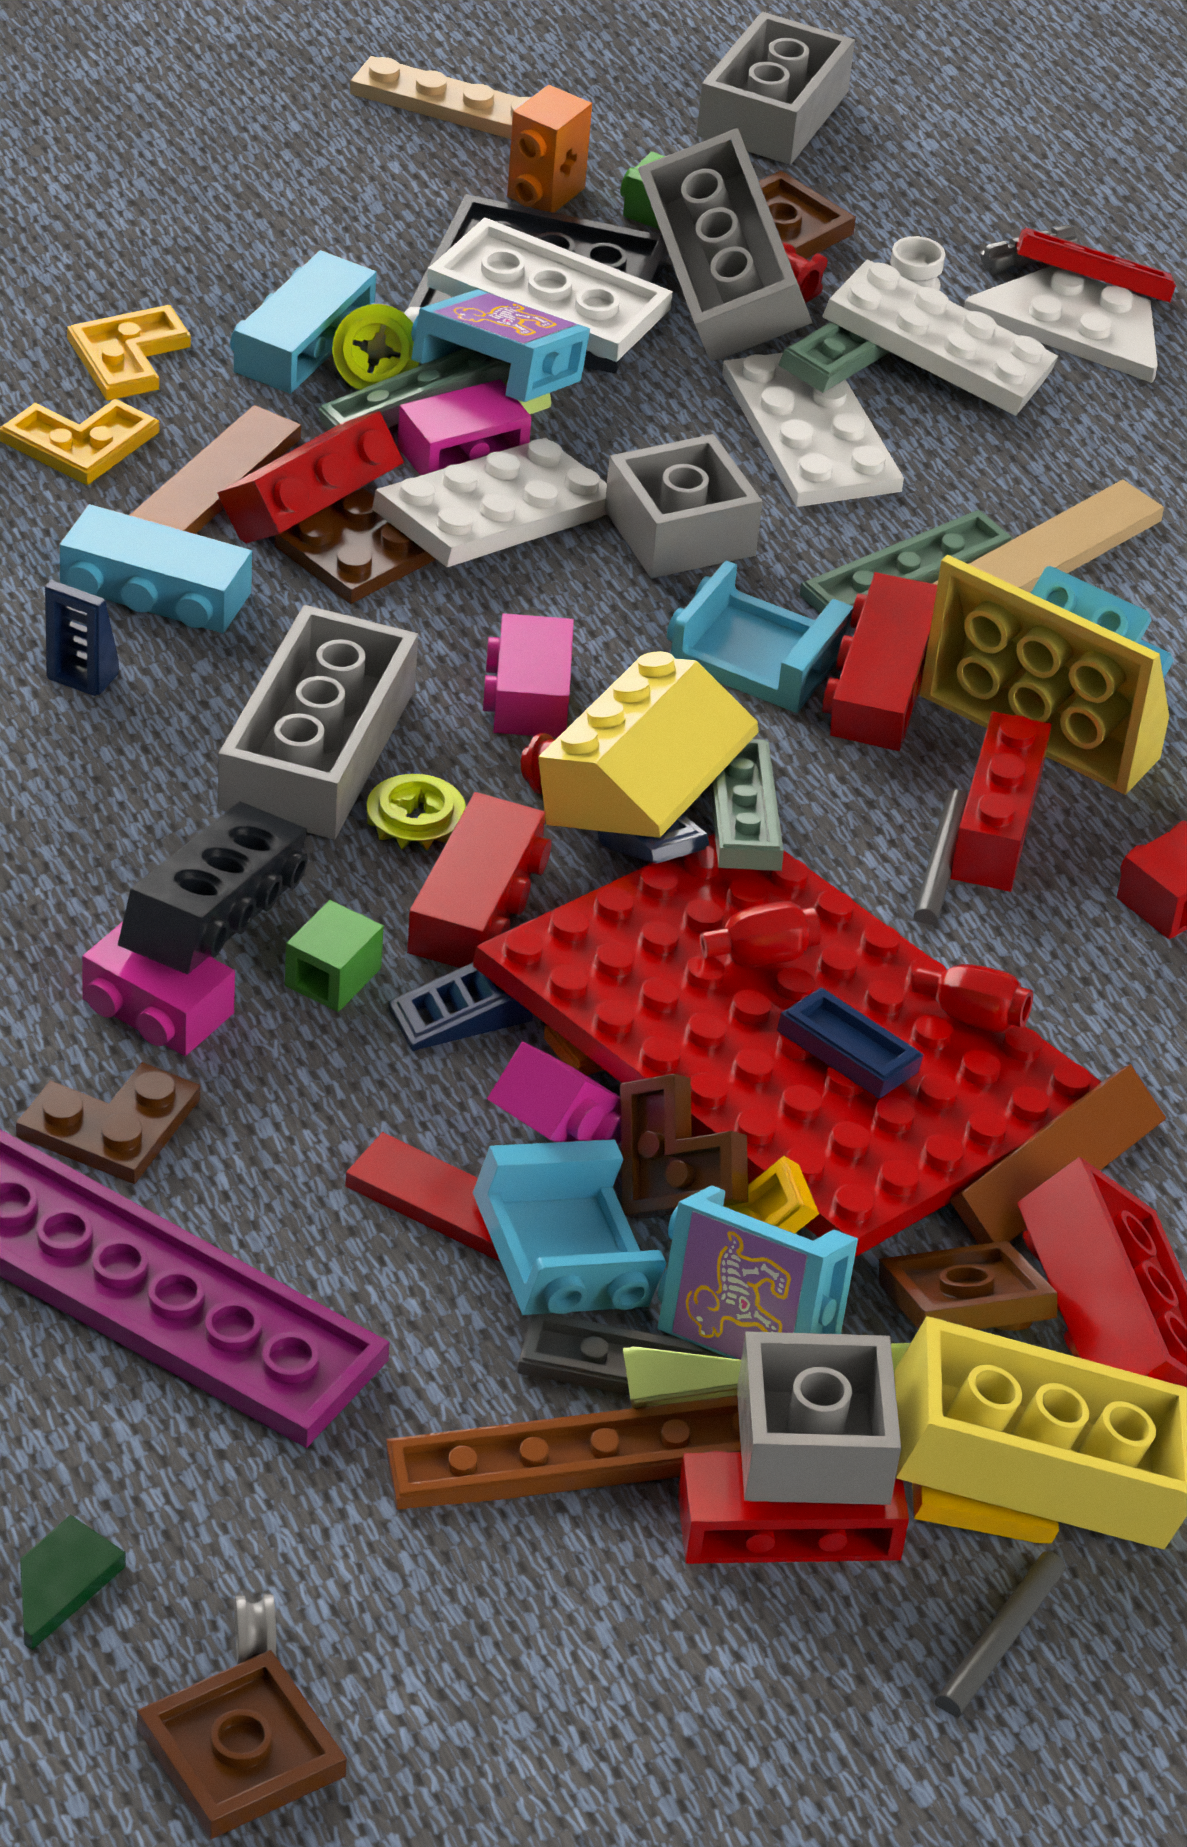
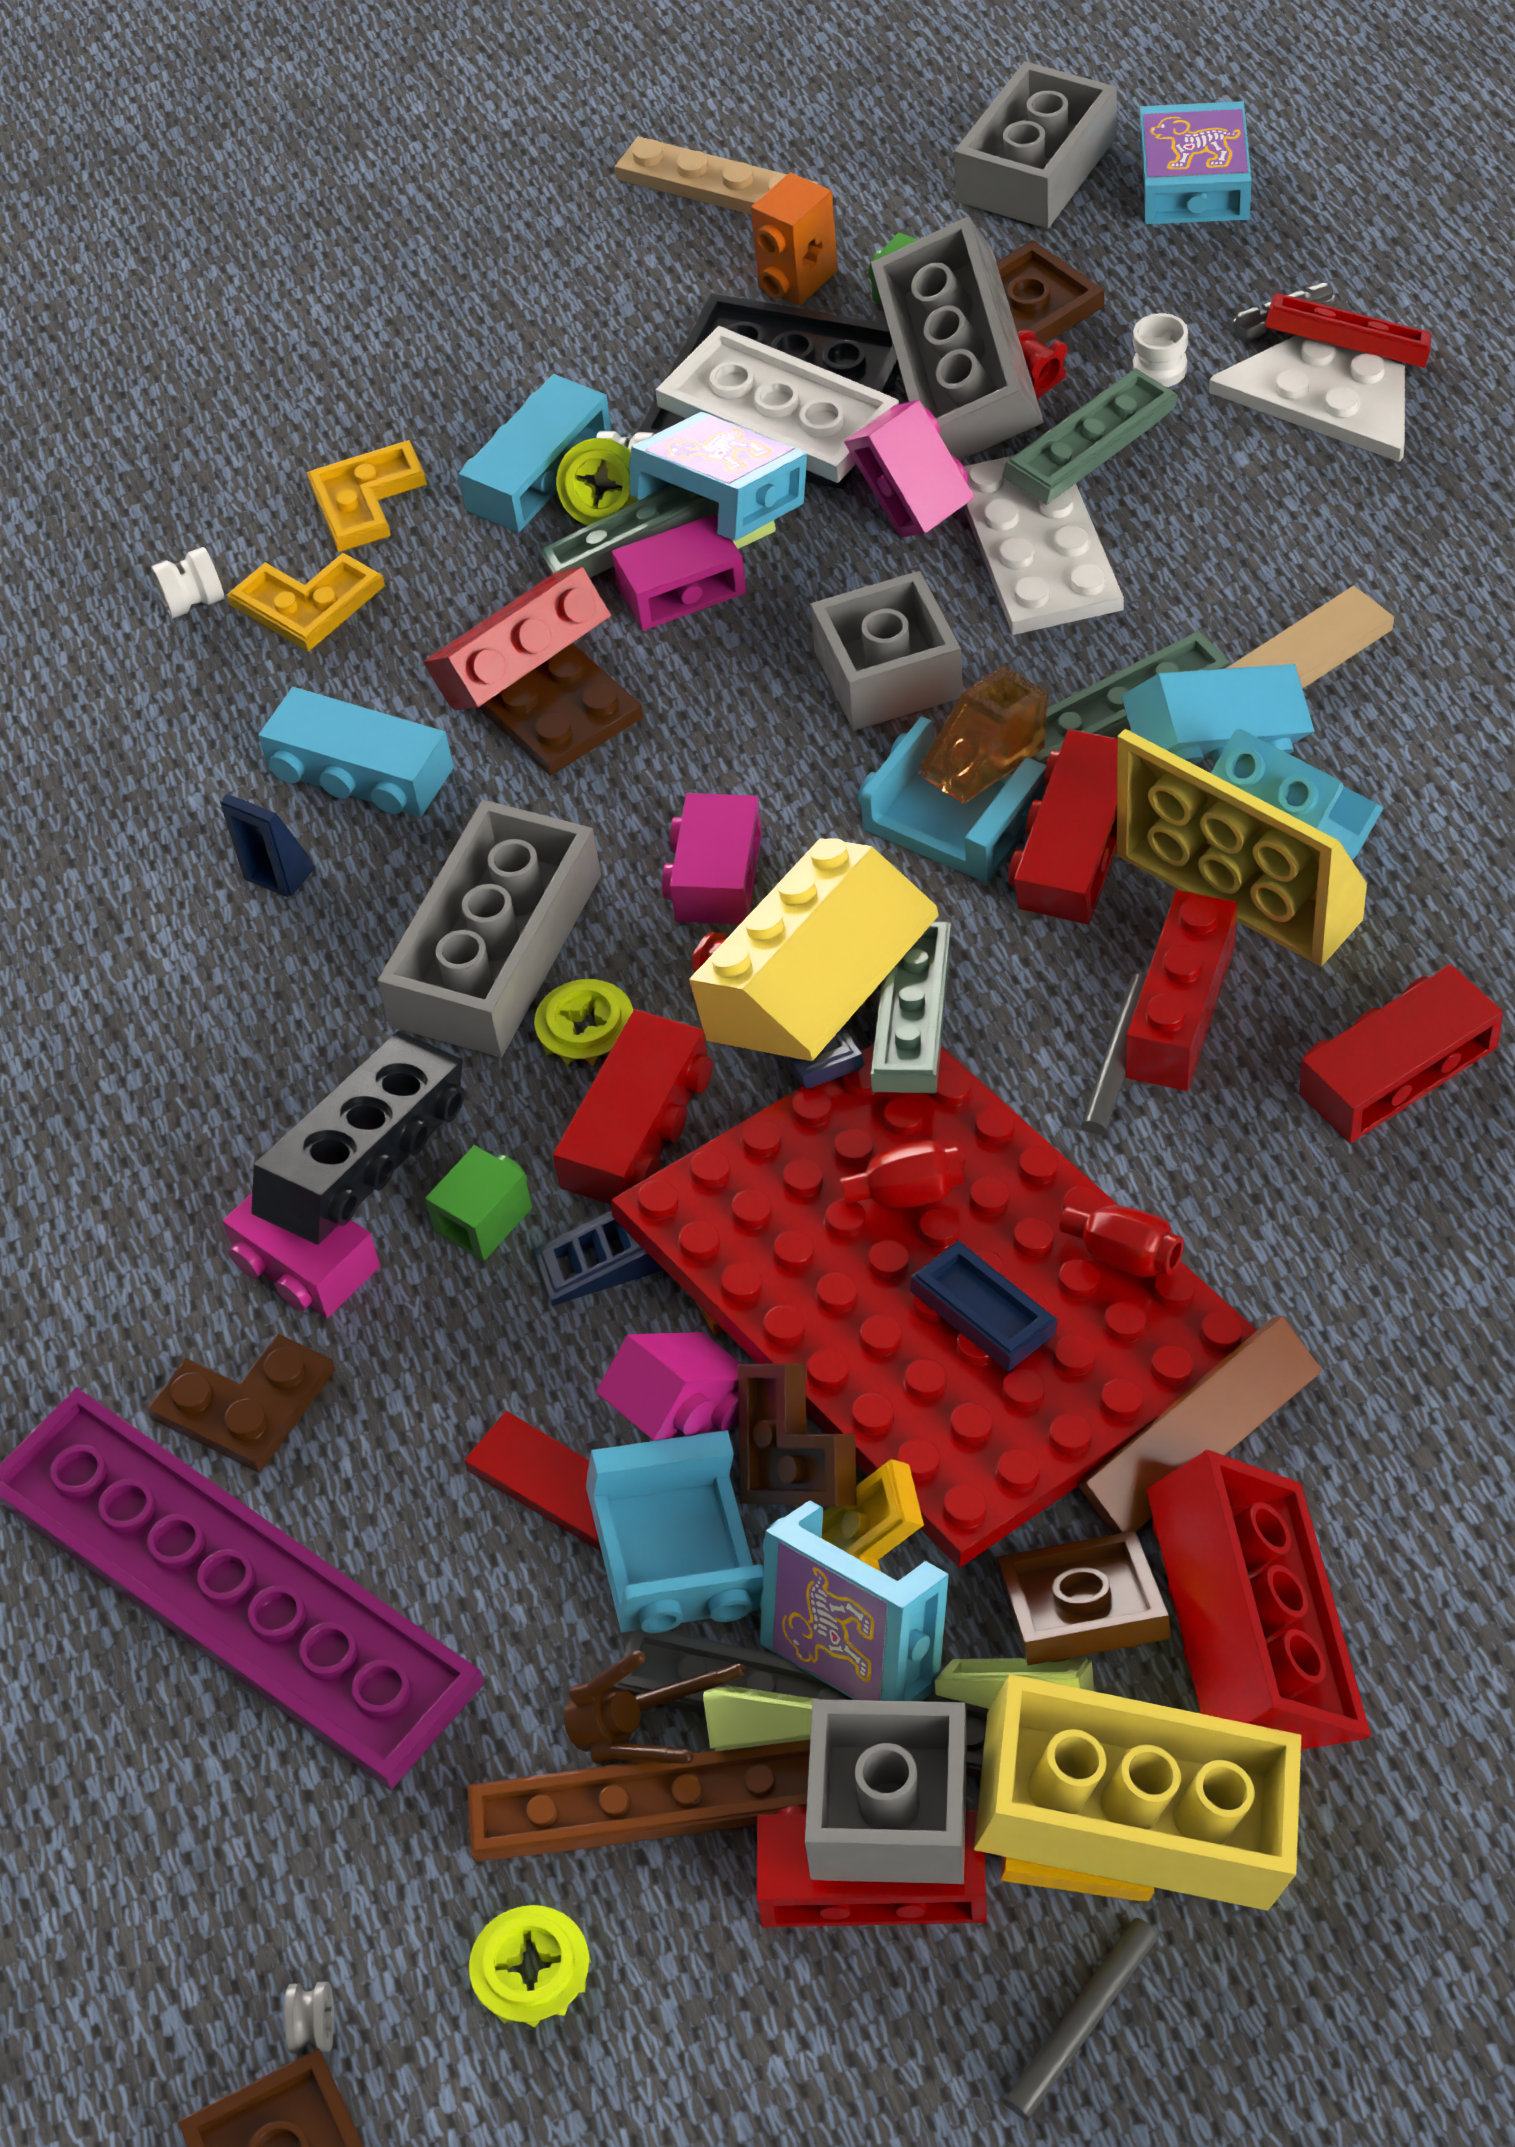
camera: 15 degrees right, 10 degrees up
dark green tile [20,1514,126,1650] -> none
tile [129,405,301,534] -> none
white plate [372,438,607,567] -> none
white plate [822,259,1058,416] -> none
none -> neon yellow gear [469,1905,591,2028]
none -> reddish brown plant [564,1650,746,1764]
none -> brick [844,400,975,537]
none -> clear orange slope [919,666,1049,804]
none -> medium azure brick [1121,664,1315,765]
none -> panel [1140,101,1252,224]

